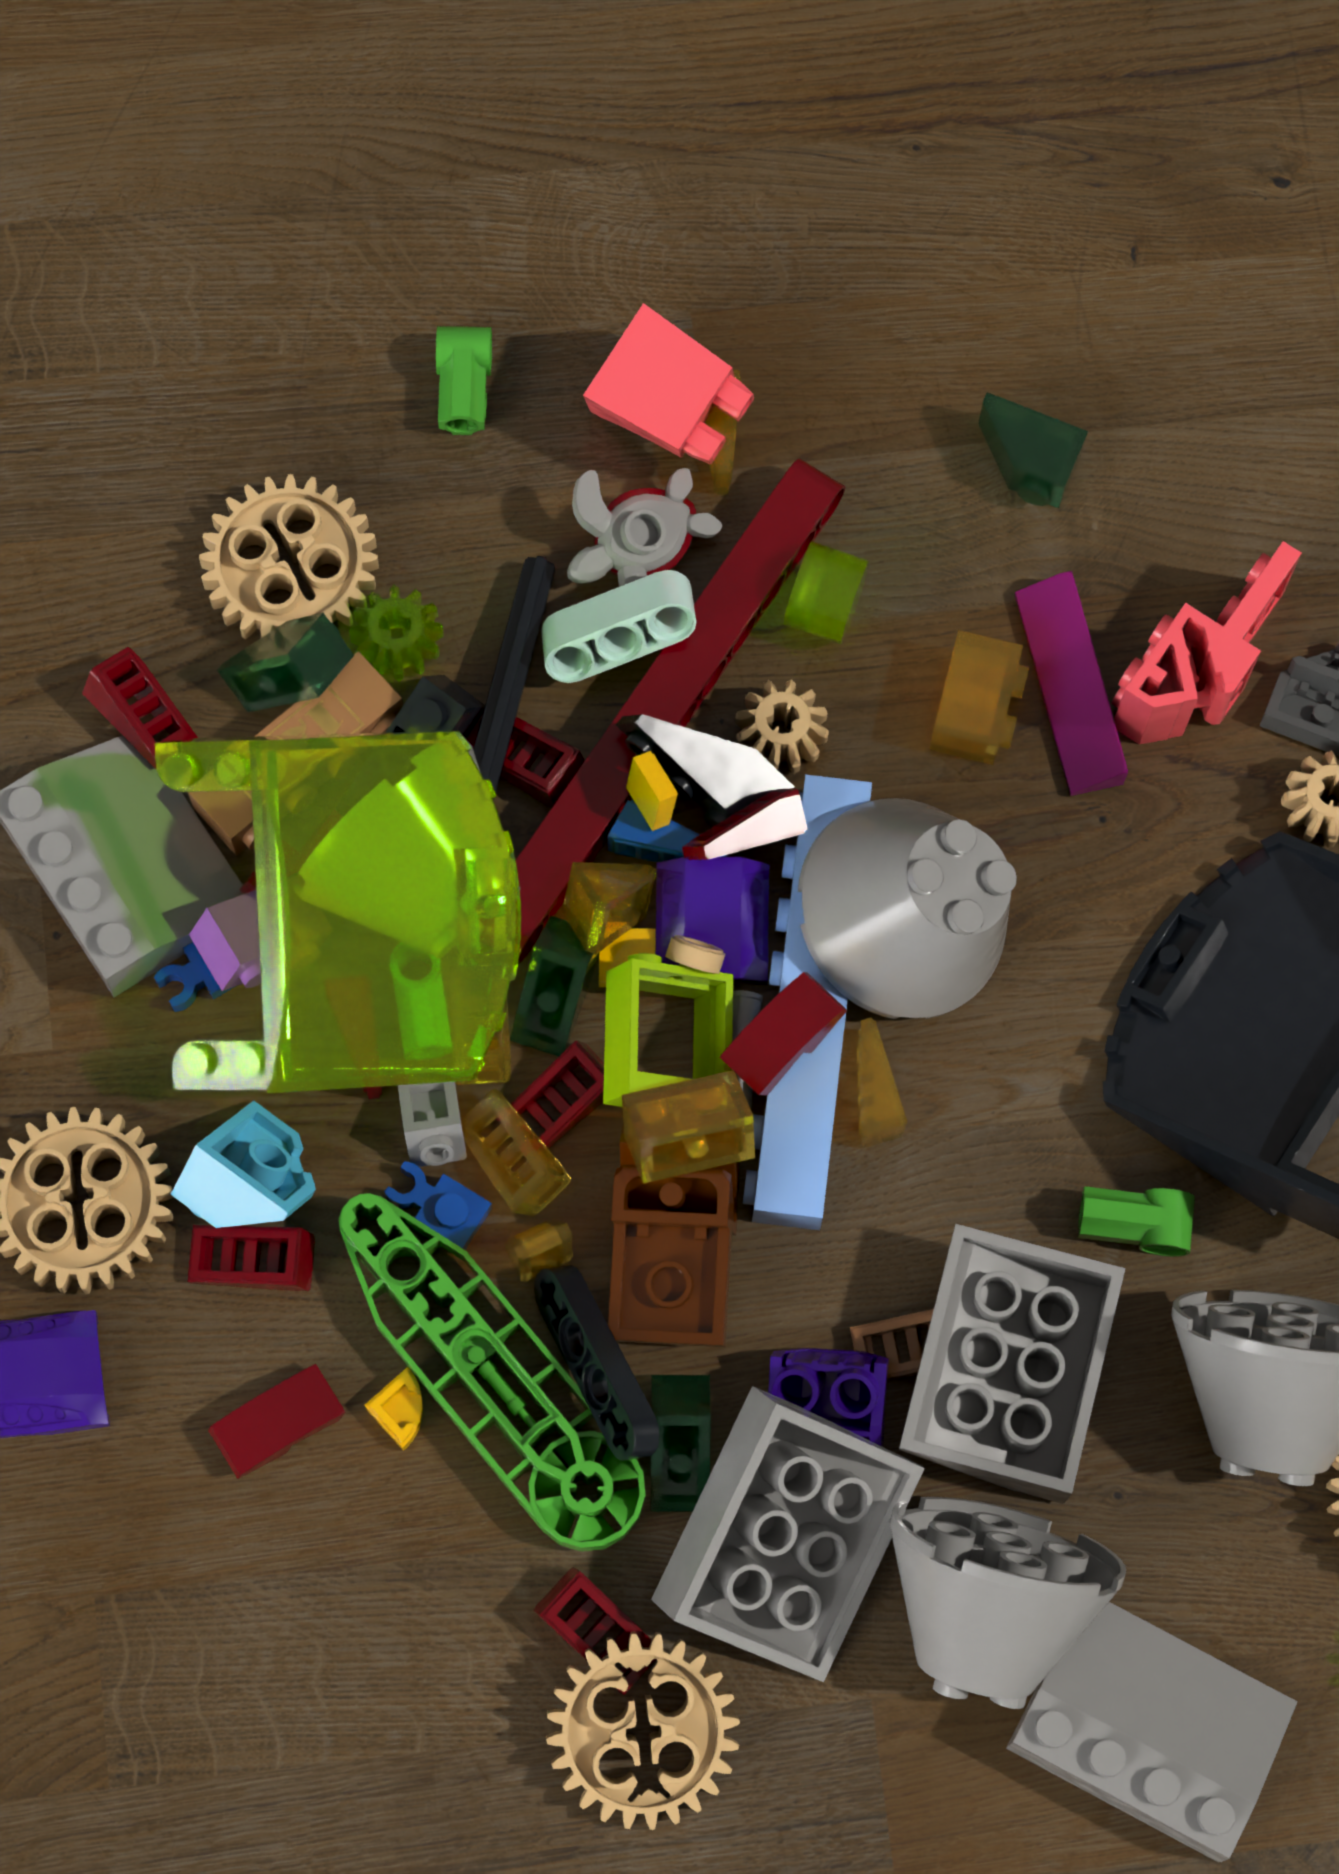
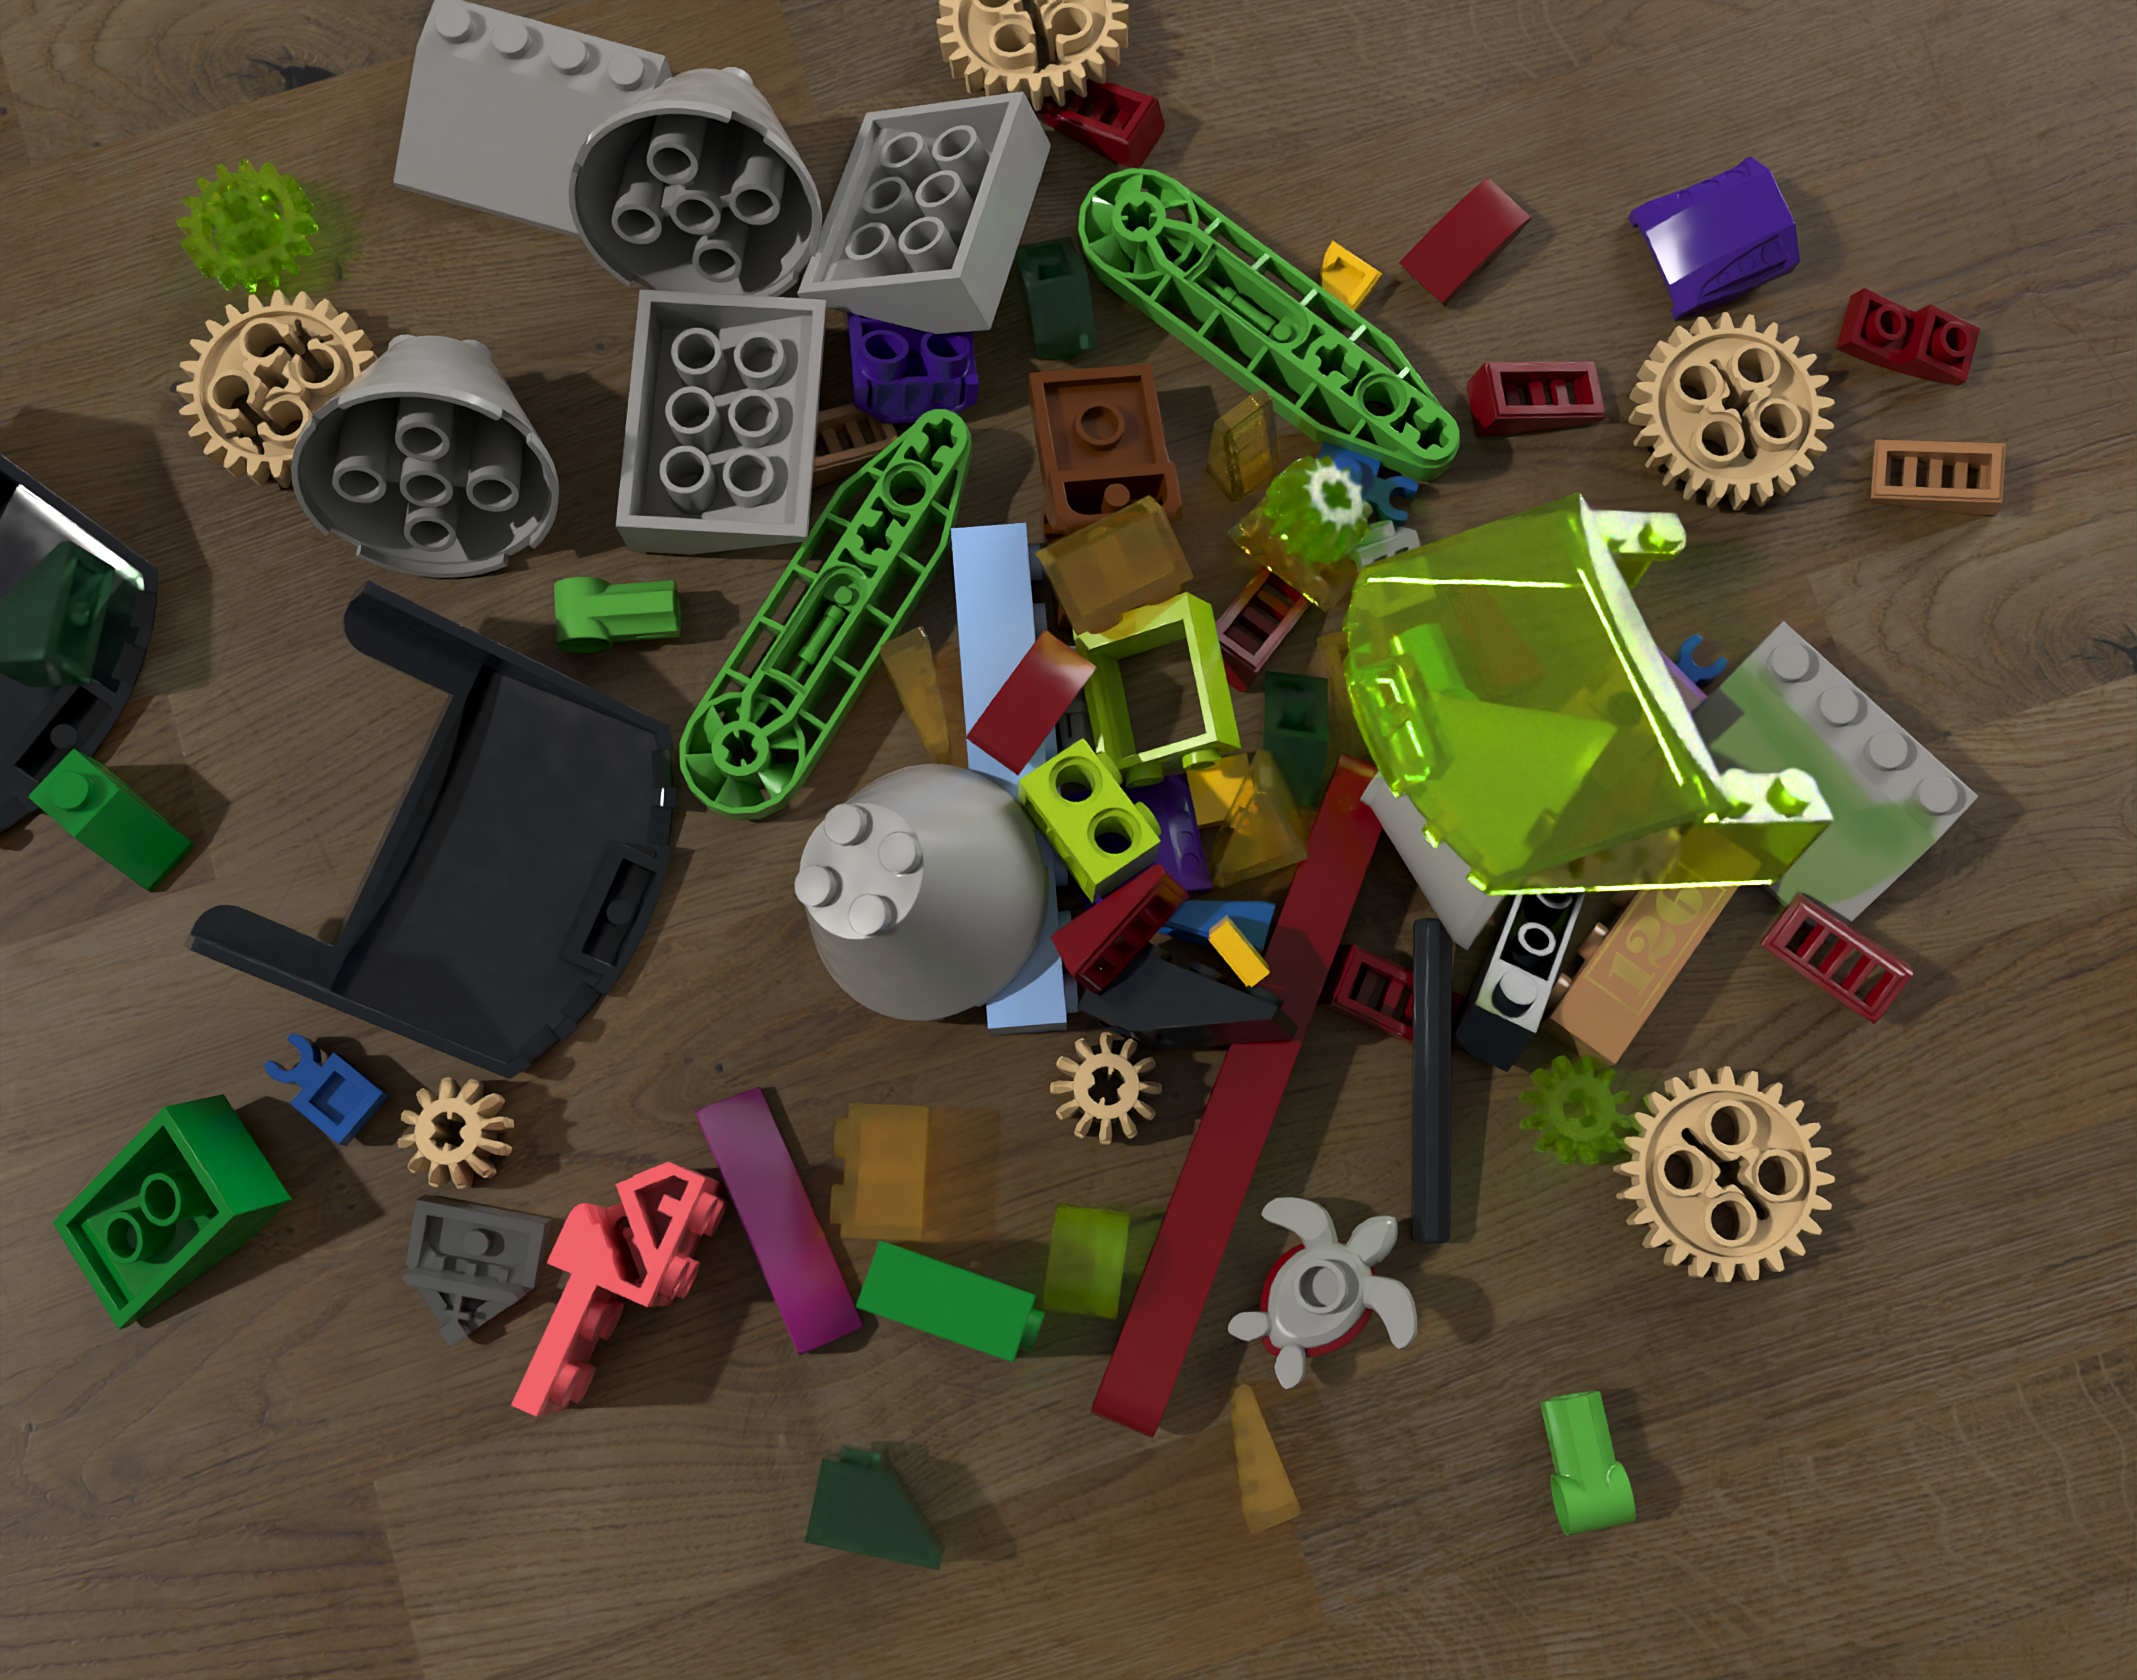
camera: 170 degrees right, 5 degrees up
medium azure slope [171,1100,316,1228] -> none
clear green slope [217,612,354,712] -> none
black beam [534,1265,660,1461] -> none
light aqua beam [541,570,696,683] -> none
coral hips [583,303,754,465] -> none
tan tile [665,935,725,974] -> none
none -> bright green beam [679,409,972,820]
none -> green window [856,1241,1045,1363]
none -> lime brick [1017,738,1161,903]
none -> clear neon green gear [1262,455,1373,566]

